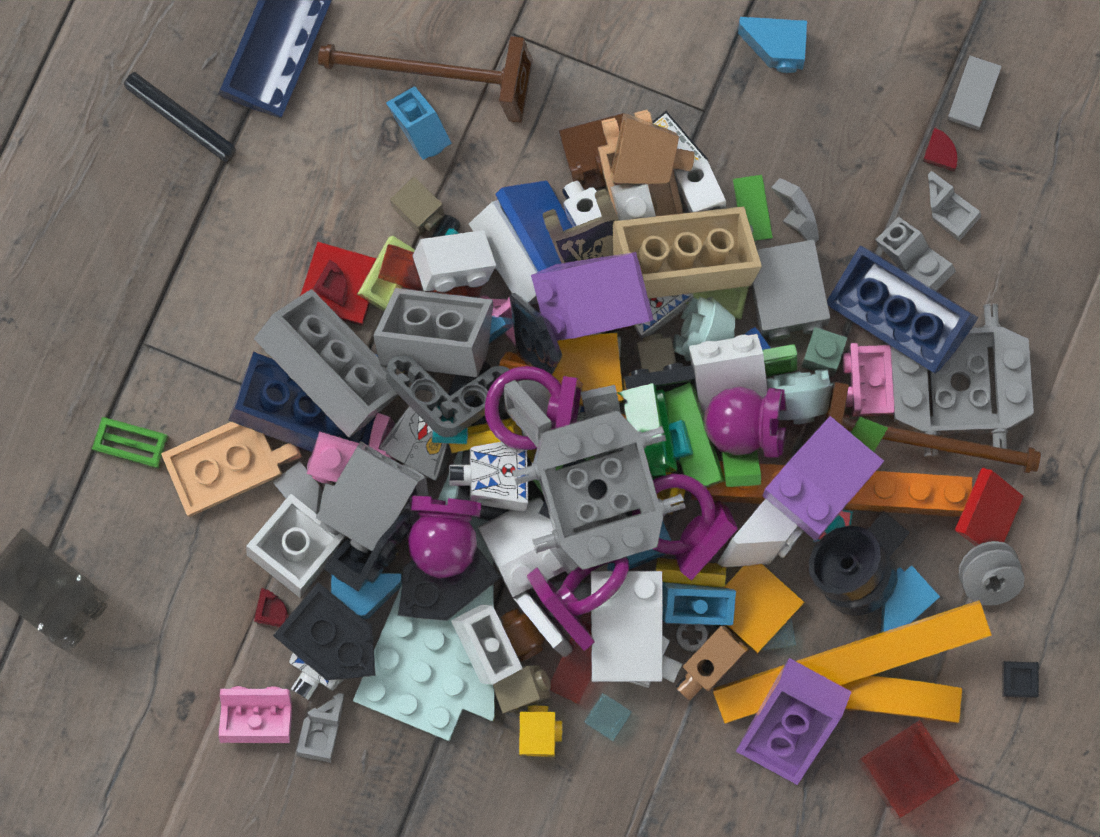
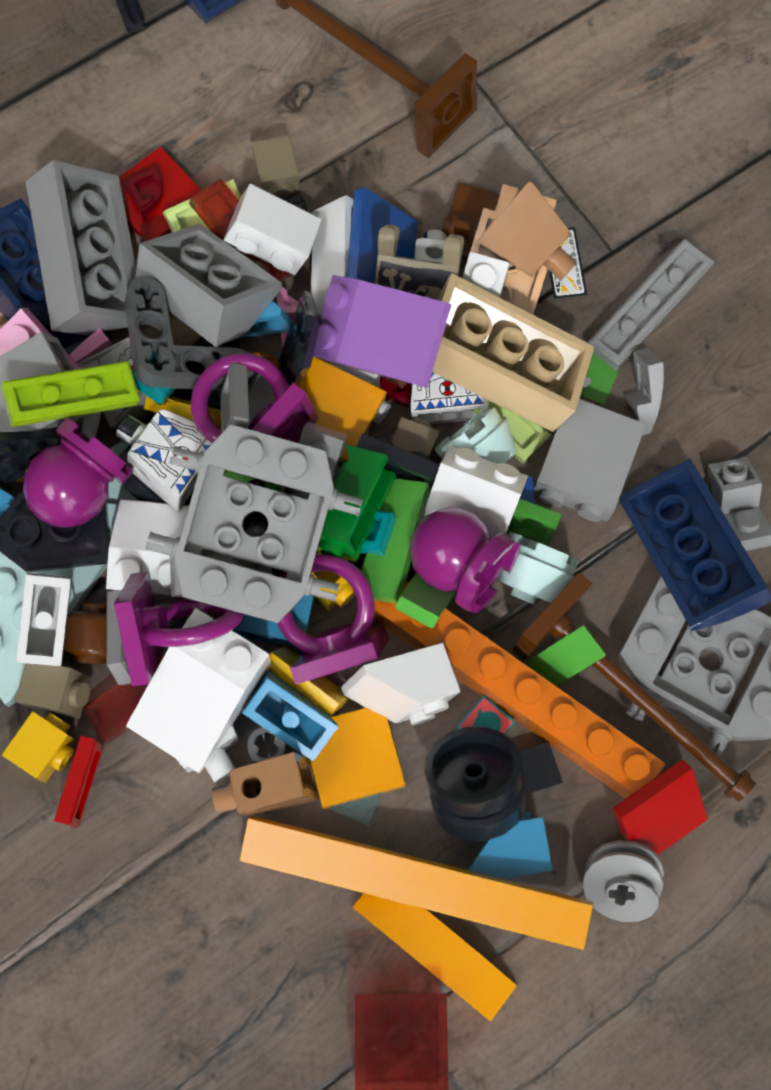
camera: 20 degrees right, 5 degrees down
dark azure slope [386,86,452,160] -> none
clear light blue tile [584,693,632,742] -> none
white torso [674,156,726,213] -> none
medium lavender slope [736,658,851,785] -> none
dark azure slope [738,17,807,73] -> none
medium lavender slope [762,416,884,541] -> none
sand green brick [802,327,847,378] -> none
bright pink bracket [843,343,894,417] -> none
black tile [1002,661,1039,698] -> none
none -> lime tile [0,361,140,427]
none -> red tile [54,736,104,828]
none -> light grey tile [588,238,714,371]

